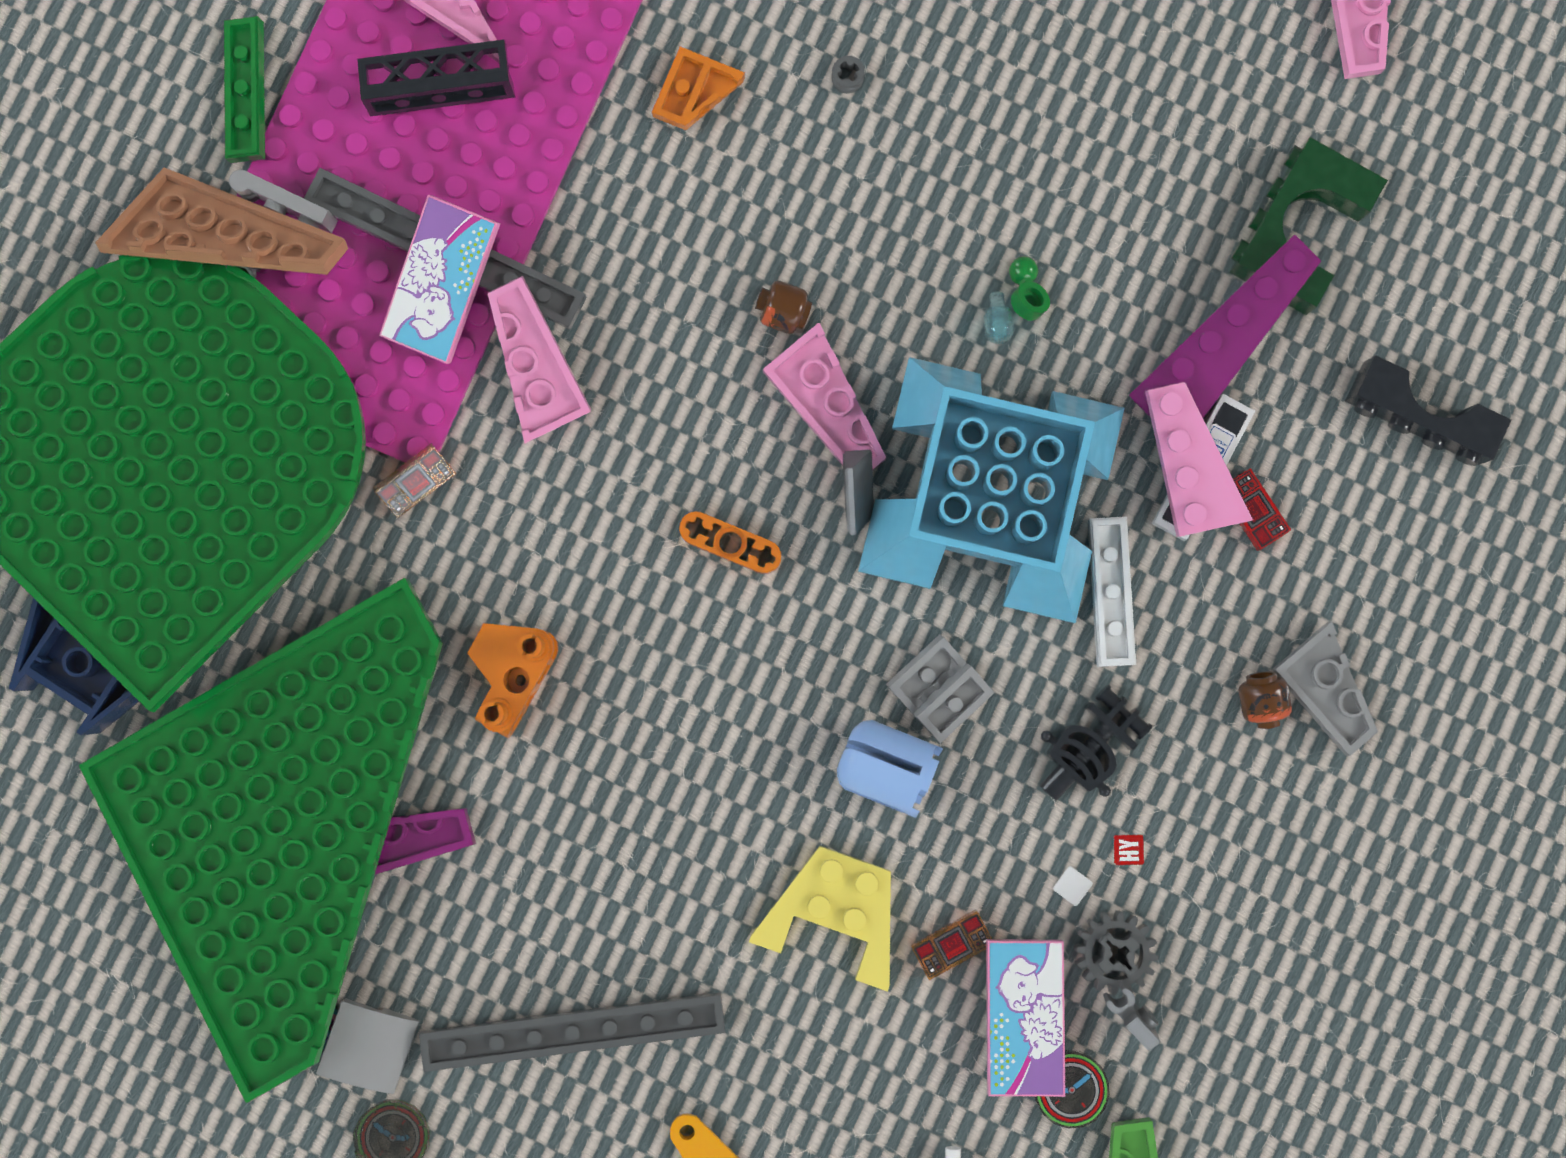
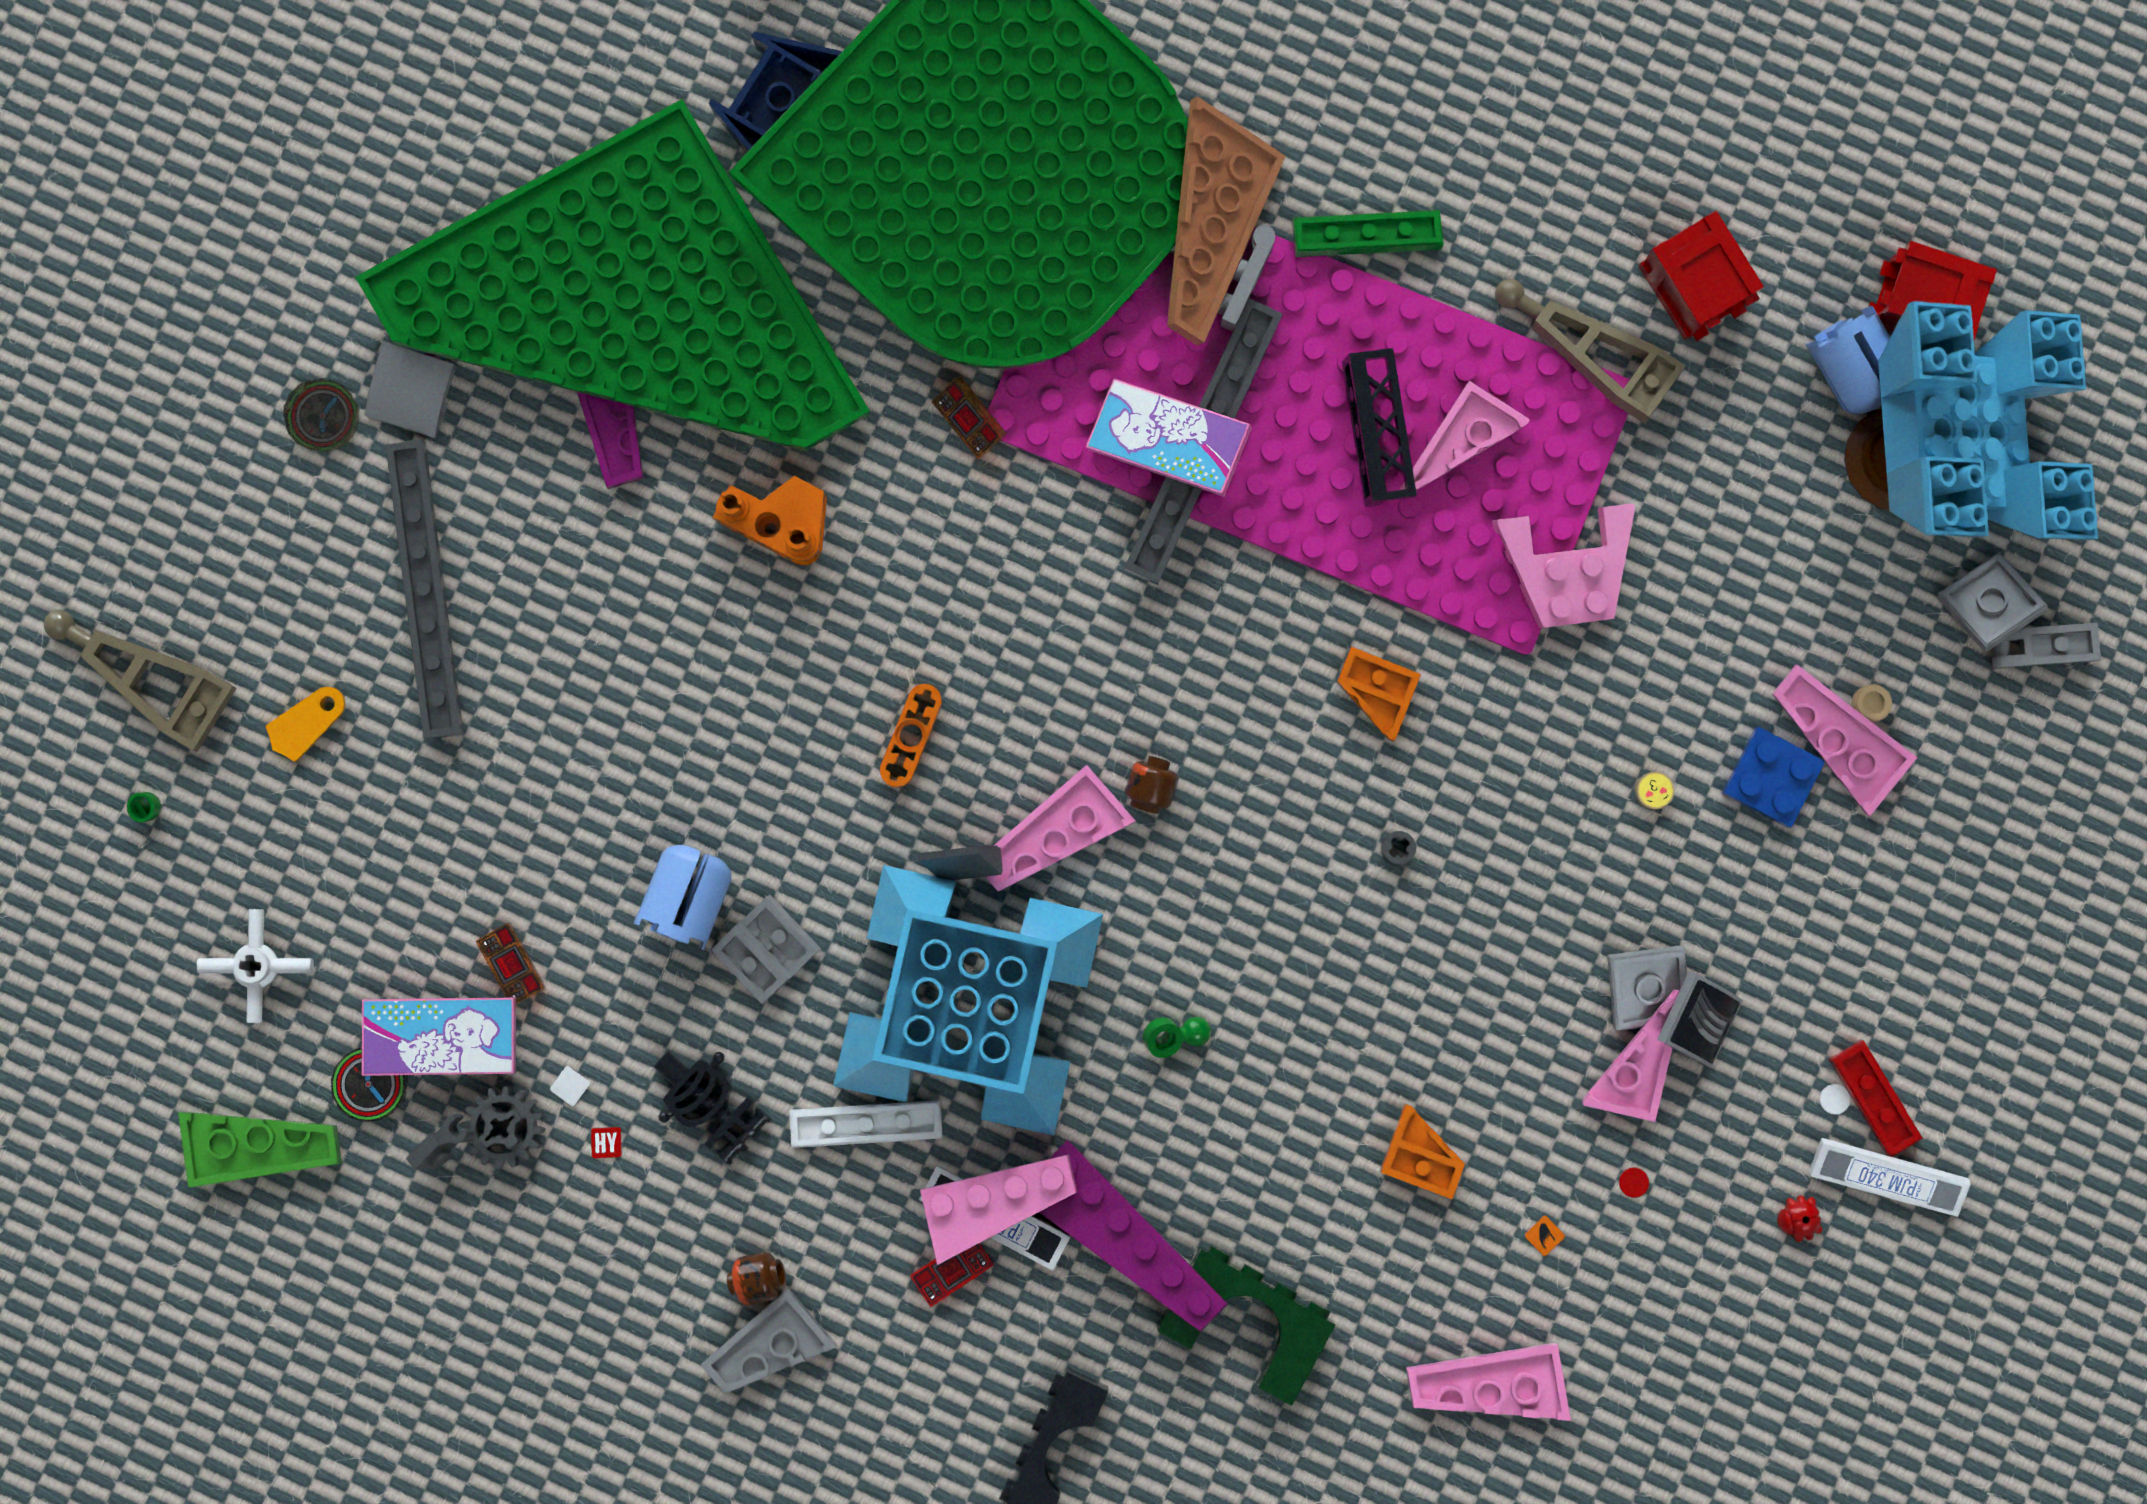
camera: 90 degrees right, 0 degrees up
bright pink wing [488,276,591,444] -> none
light yellow wing [749,845,891,992] -> none
clear light blue cylinder [984,292,1014,344] -> none
none -> orange wing [1379,1103,1465,1199]

